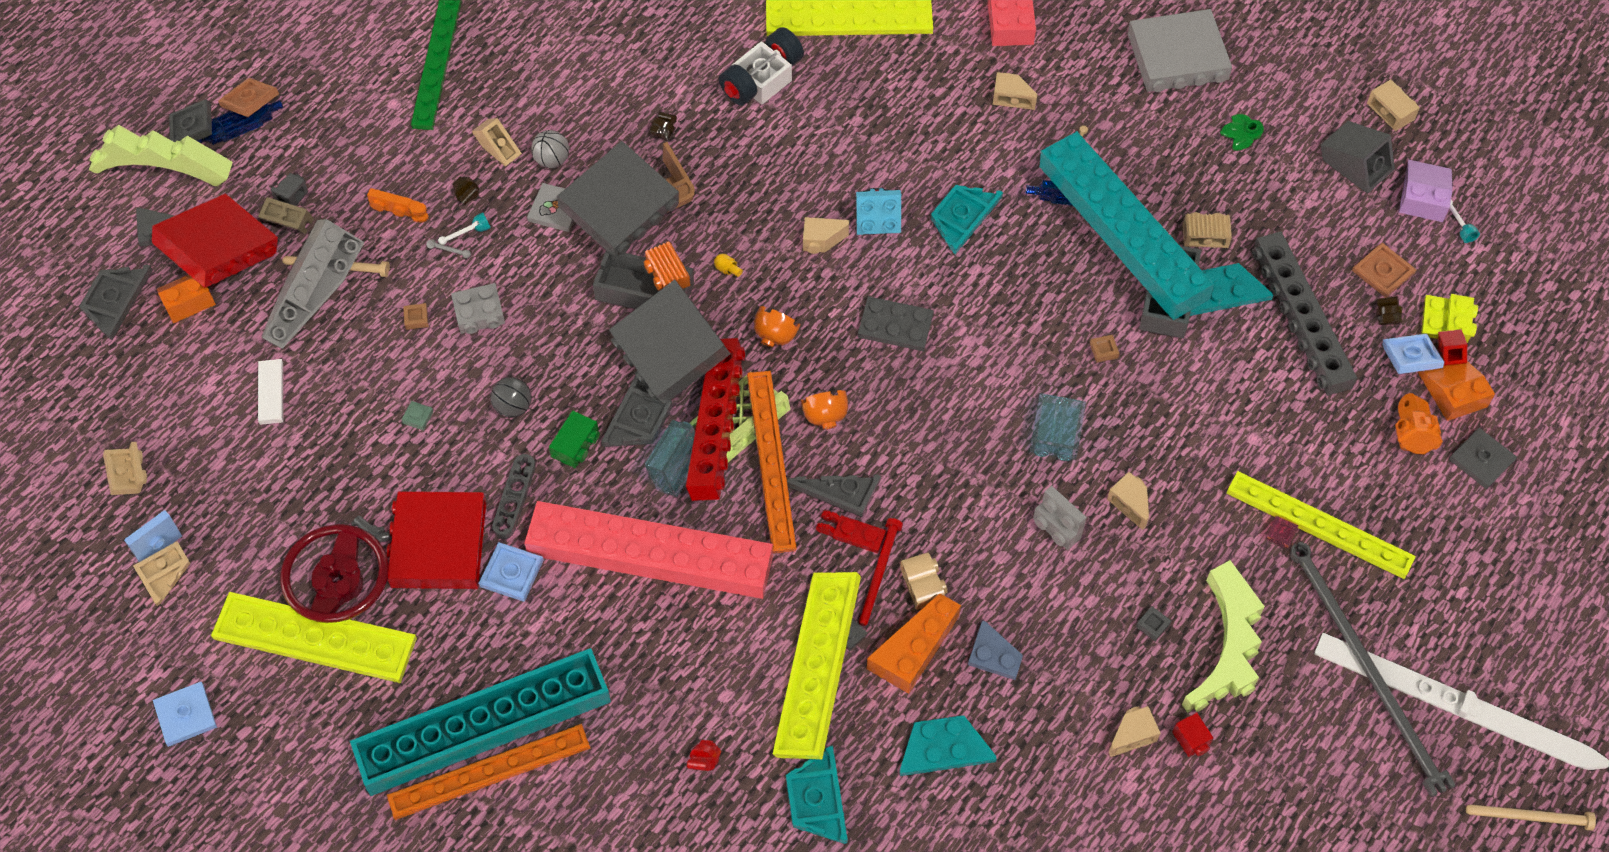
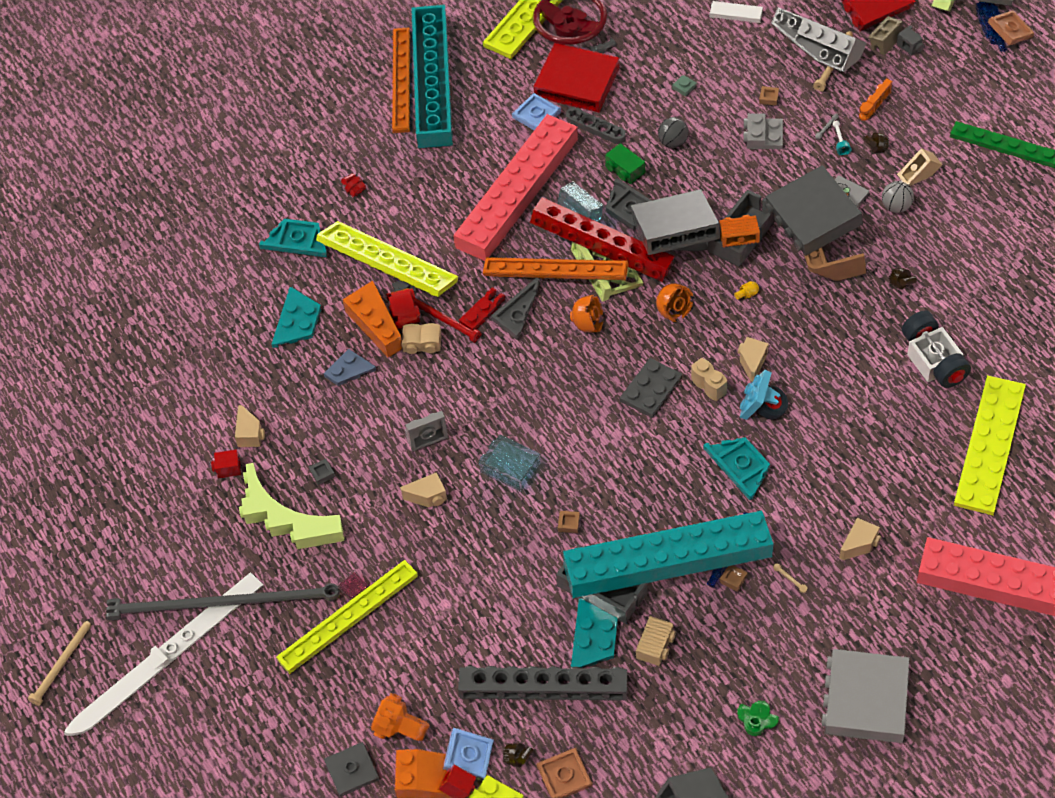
camera: 115 degrees right, 5 degrees down
none -> red brick [386,288,420,329]
none -> tan brick [691,358,727,401]

